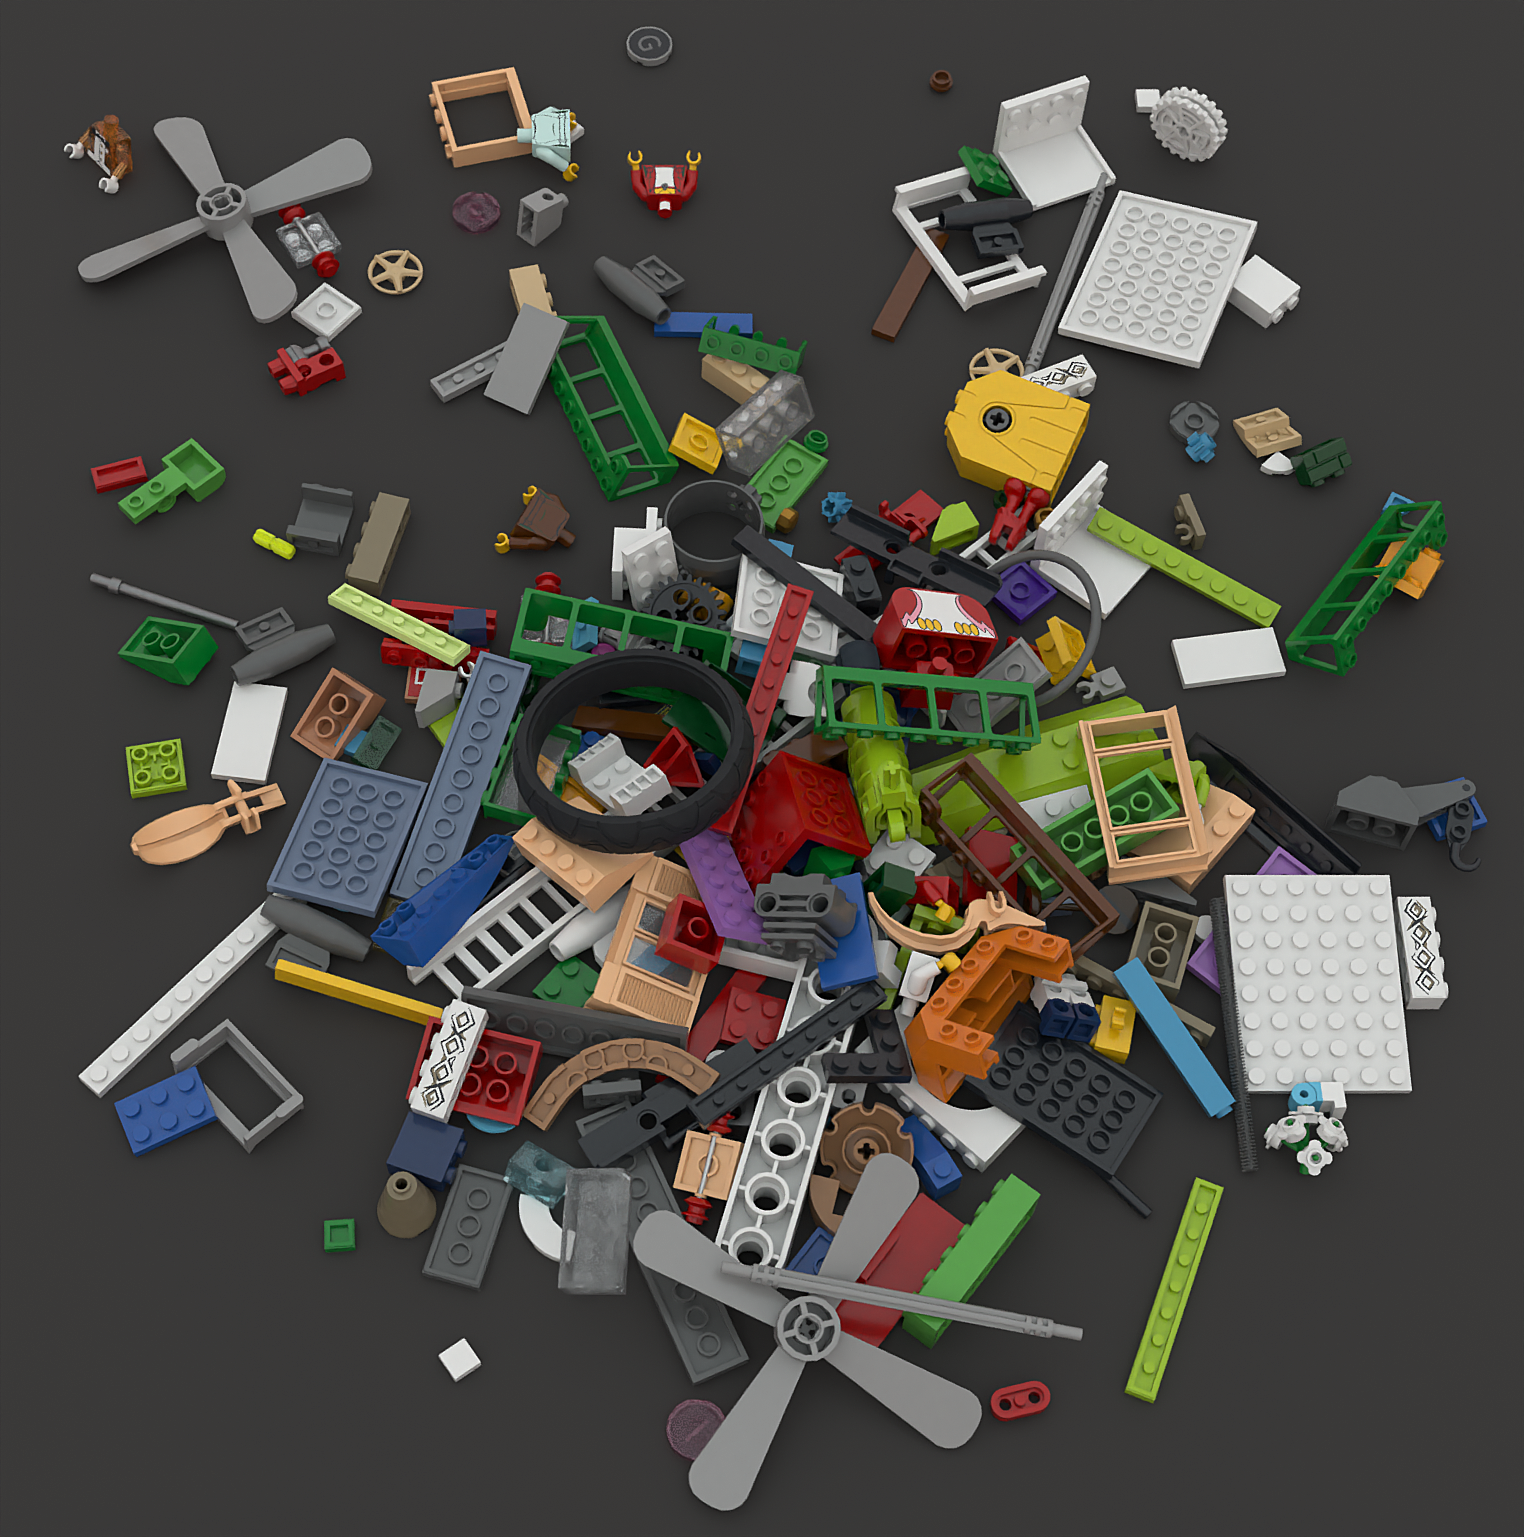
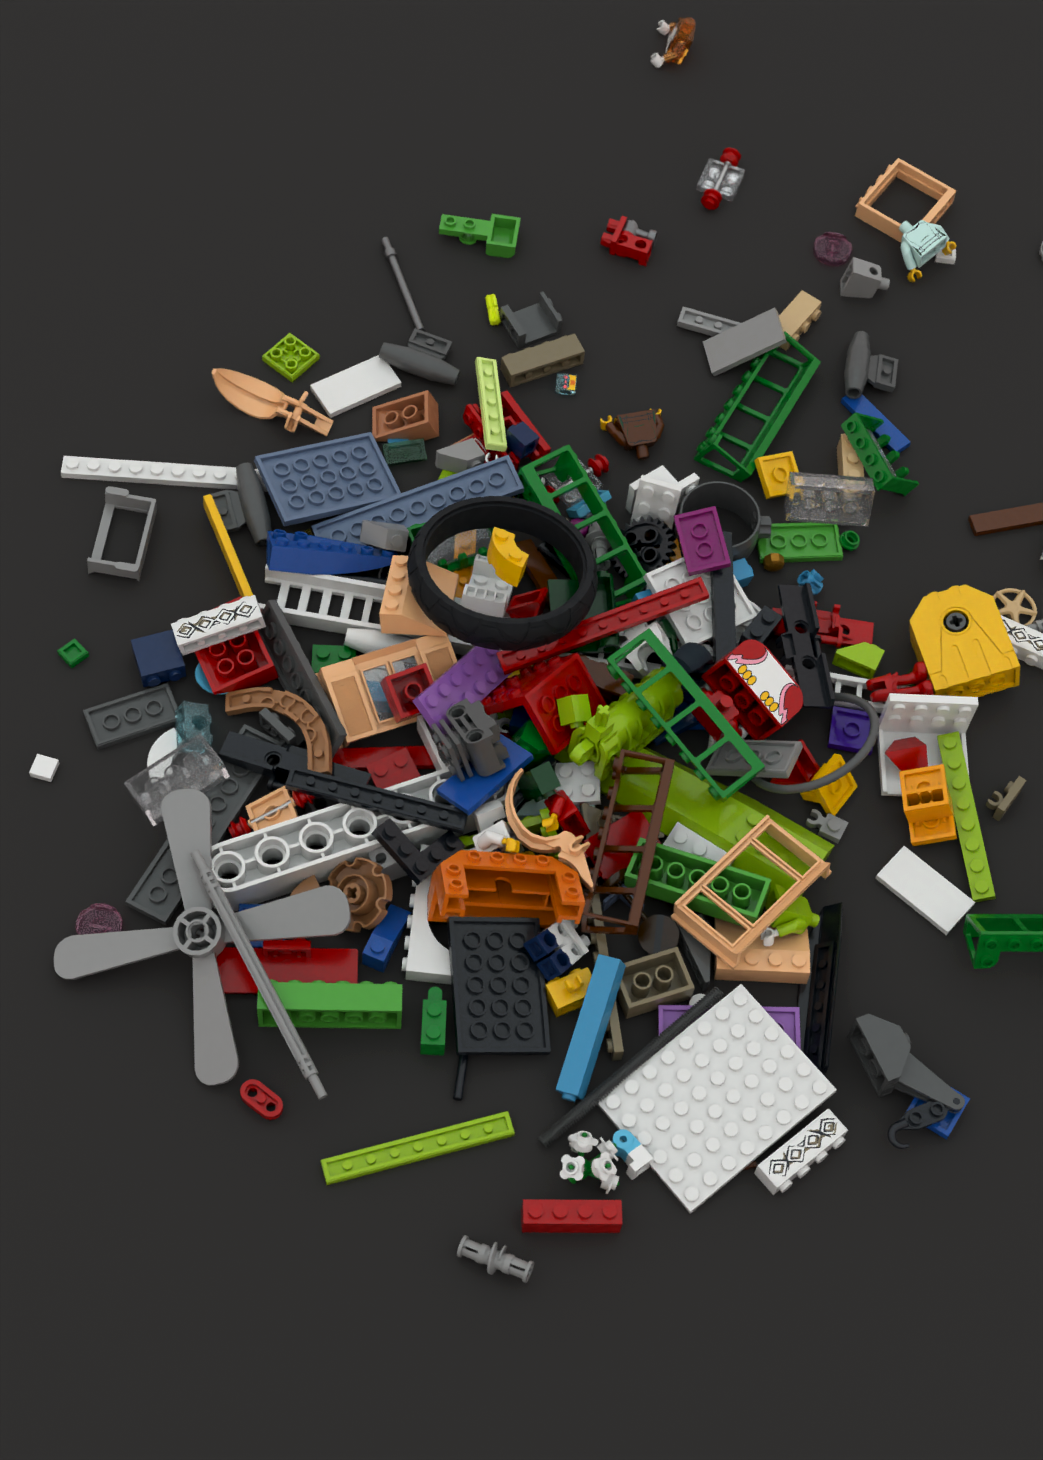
camera: 50 degrees right, 0 degrees up
light grey piece [78,117,373,323] -> none
red tile [91,456,148,494] -> none
blue plate [114,1066,218,1157] -> none
green slope [117,616,219,686] -> none
white tile [291,282,362,342] -> none
tan wheel [368,250,423,295] -> none
dark tan cone [377,1172,436,1238] -> none
red torso [627,151,701,218] -> none
none -> light grey slope [359,520,409,552]
none -> green brick [420,987,447,1055]
none -> light grey piece [457,1235,534,1283]
none -> yellow brick [487,527,529,587]
none -> red brick [521,1199,622,1233]
none -> clear light blue tile [555,373,577,395]
none -> lime brick [556,694,592,729]
none -> magenta plate [674,506,731,576]
none -> red slope [885,737,928,771]
none -> light orange bracket [899,764,957,846]

